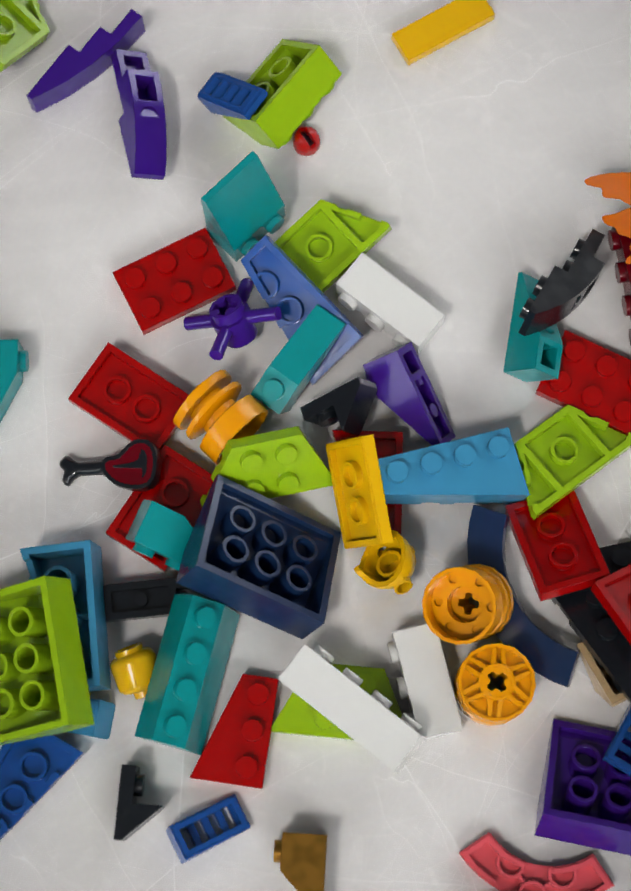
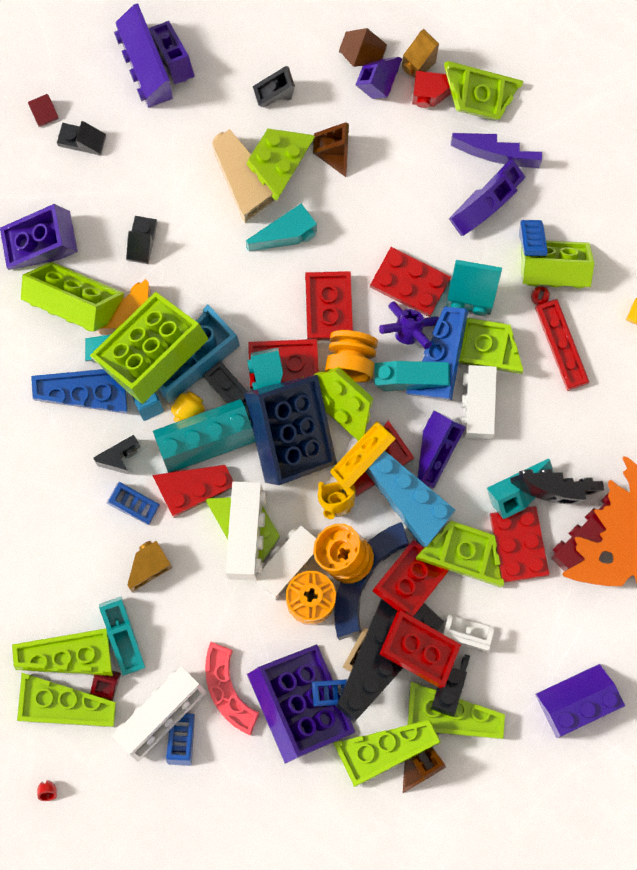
camera: 50 degrees right, 0 degrees up
black piece [59,439,162,492] -> none
black slope [300,377,378,436] -> none
none -> red tile [535,299,589,391]

